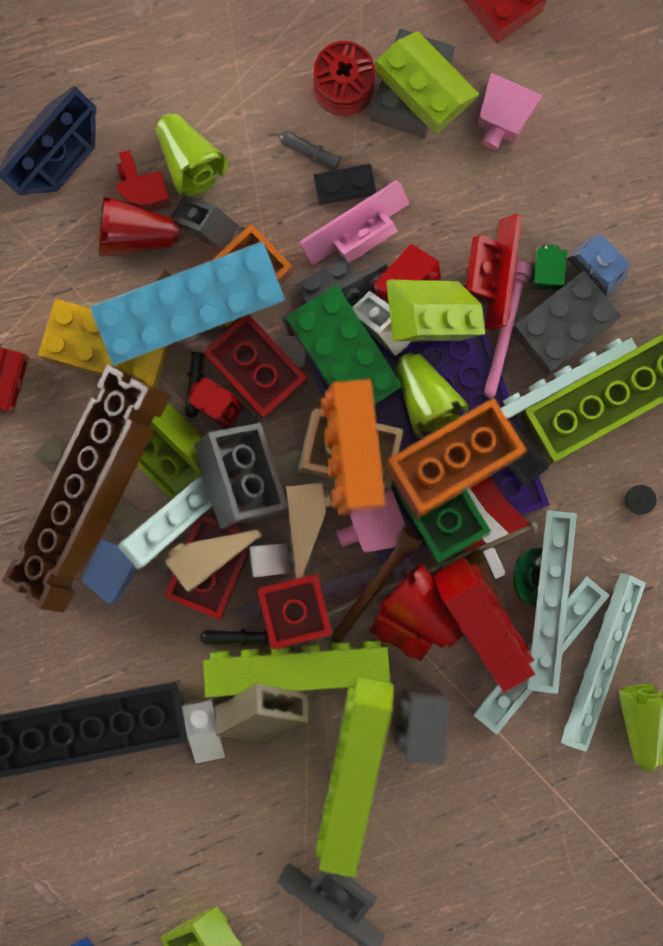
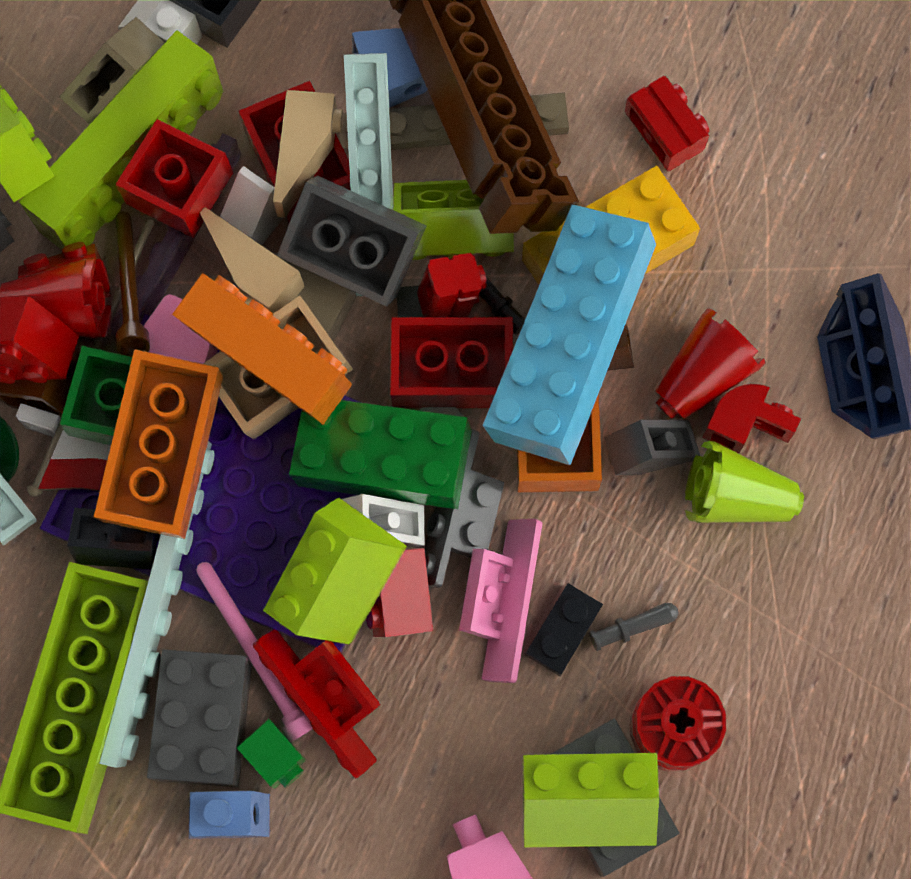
camera: 135 degrees right, 10 degrees down
black piece [200,629,267,647] -> none
lime cone [395,352,469,439] -> none

